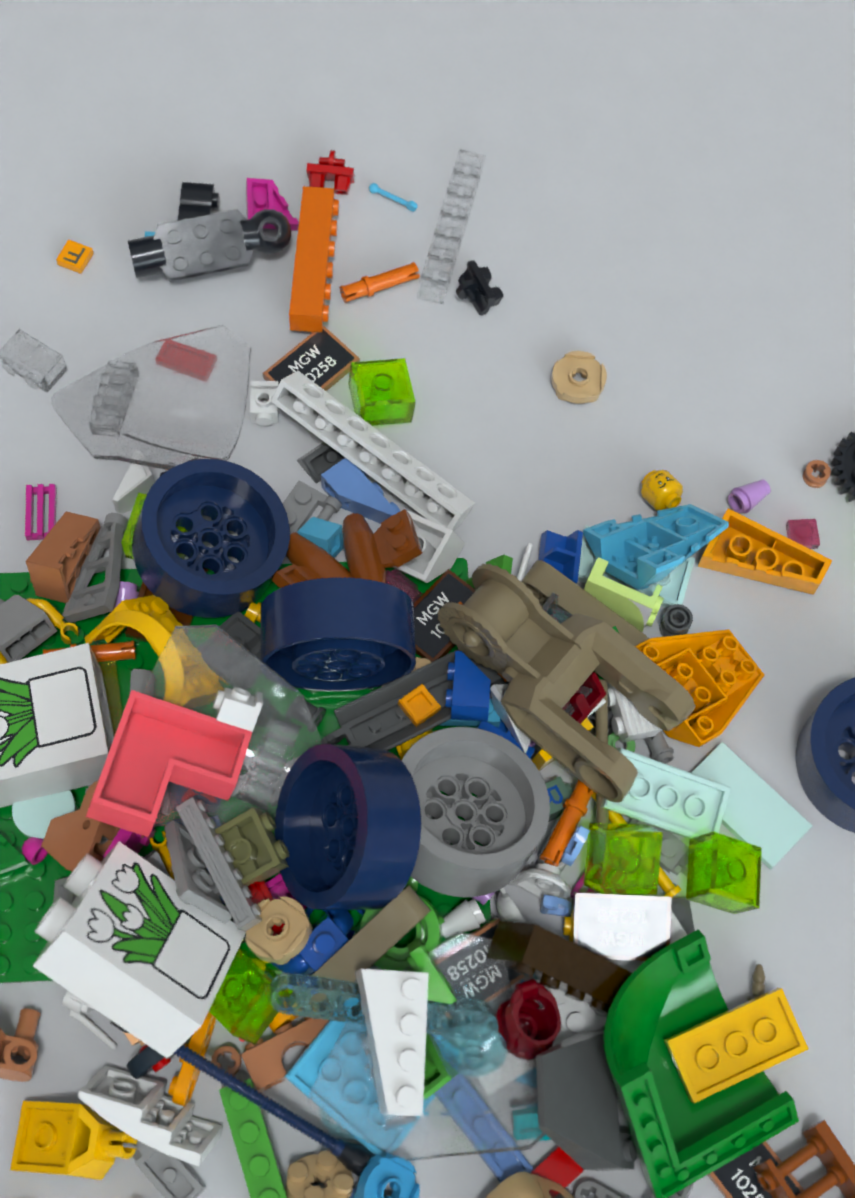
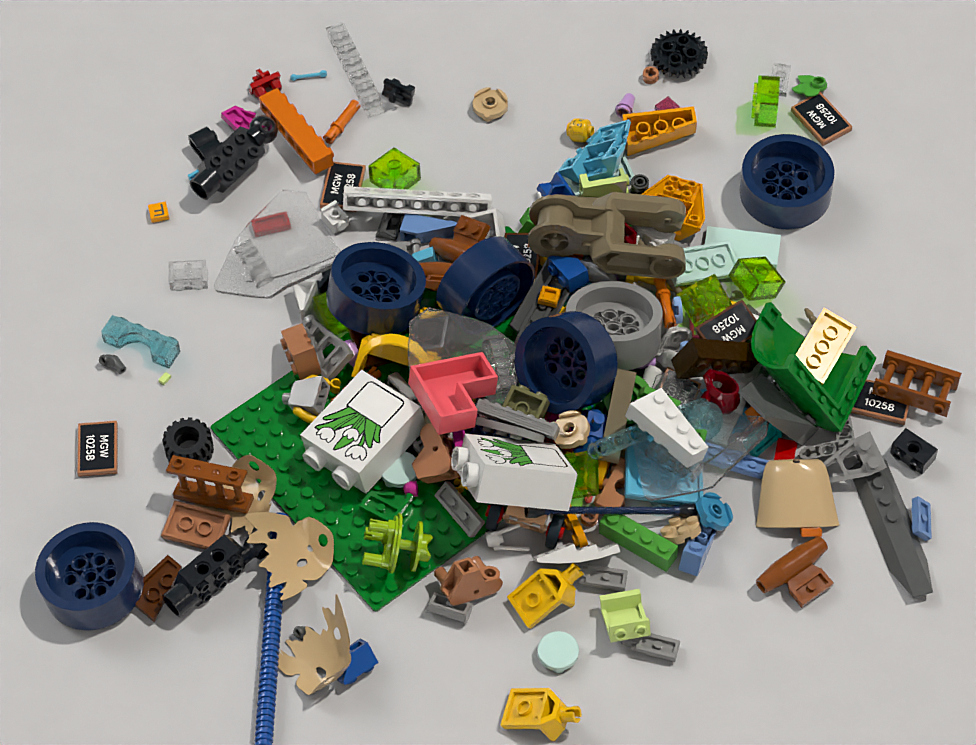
camera: 30 degrees left, 10 degrees down
dark pink tile [25,483,56,541] -> none
white brick [212,687,263,732] -> none

